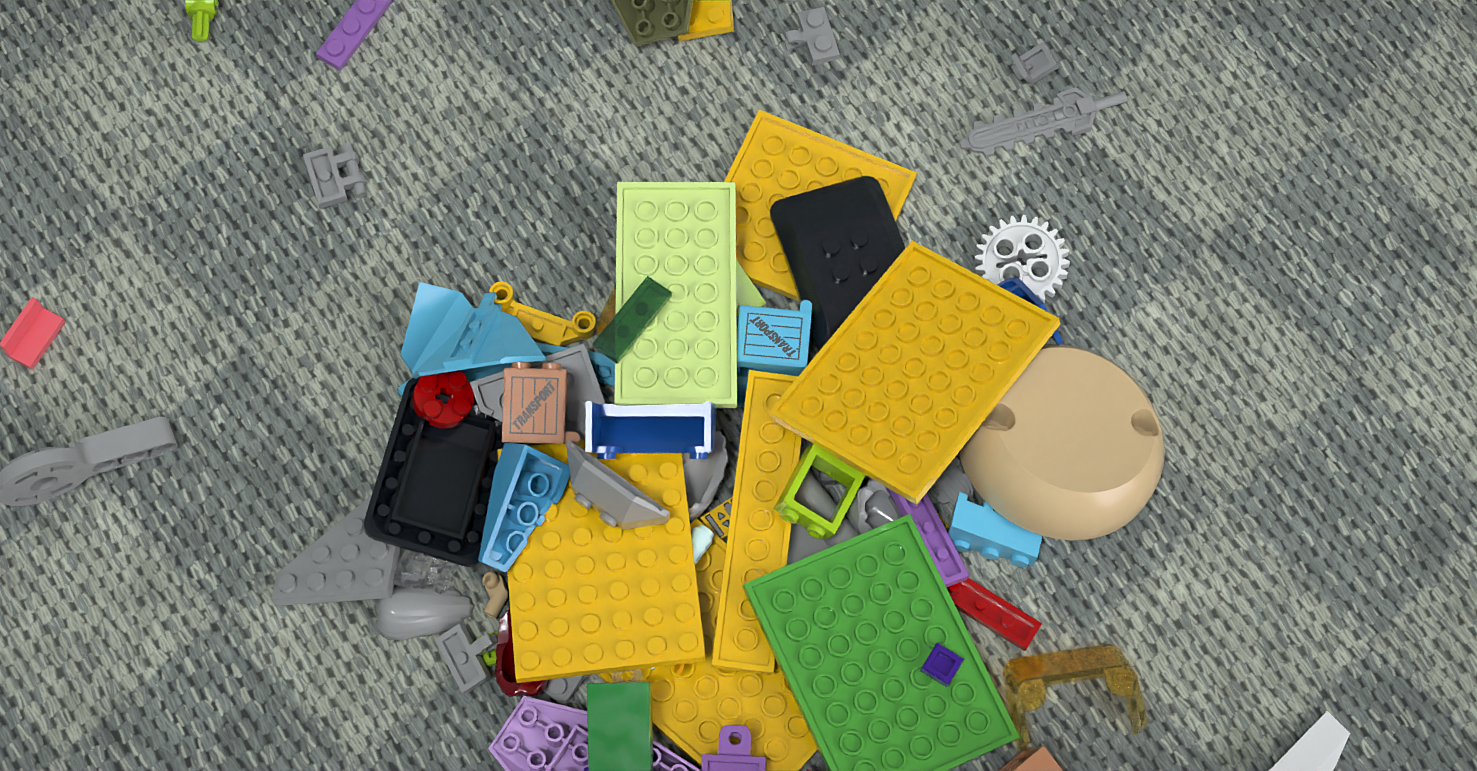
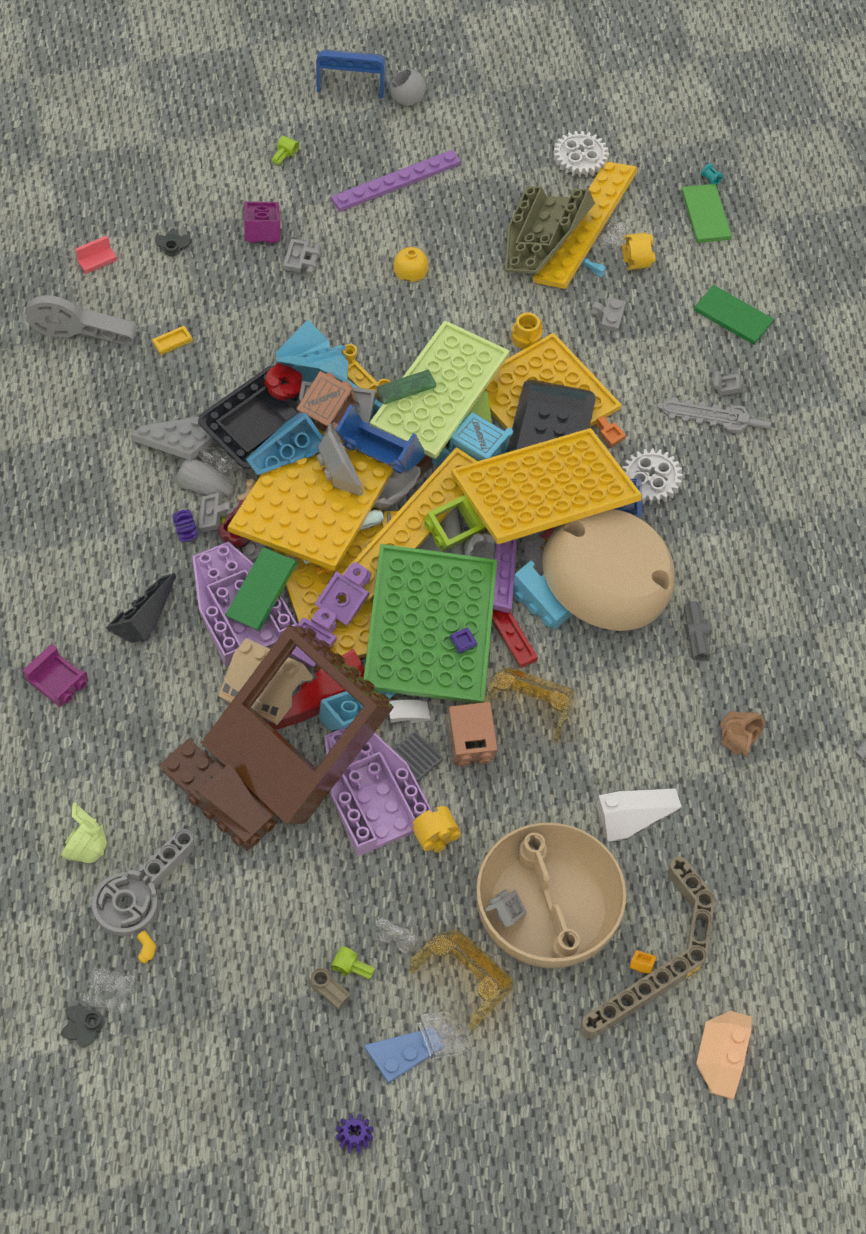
camera: 30 degrees right, 10 degrees down
none -> yellow tile [152,326,193,355]
none -> pearl dark grey plate [155,228,191,256]
none -> dark purple gear [172,509,198,542]
none -> magenta slope [244,201,280,243]
none -> medium lavender plate [315,562,371,626]
none -> yellow cylinder [393,247,429,282]
none -> yellow piece [511,312,542,349]
none -> orange plate [595,415,626,448]
none -> dark grey piece [684,601,711,661]
none -> medium nougat head [720,711,765,758]

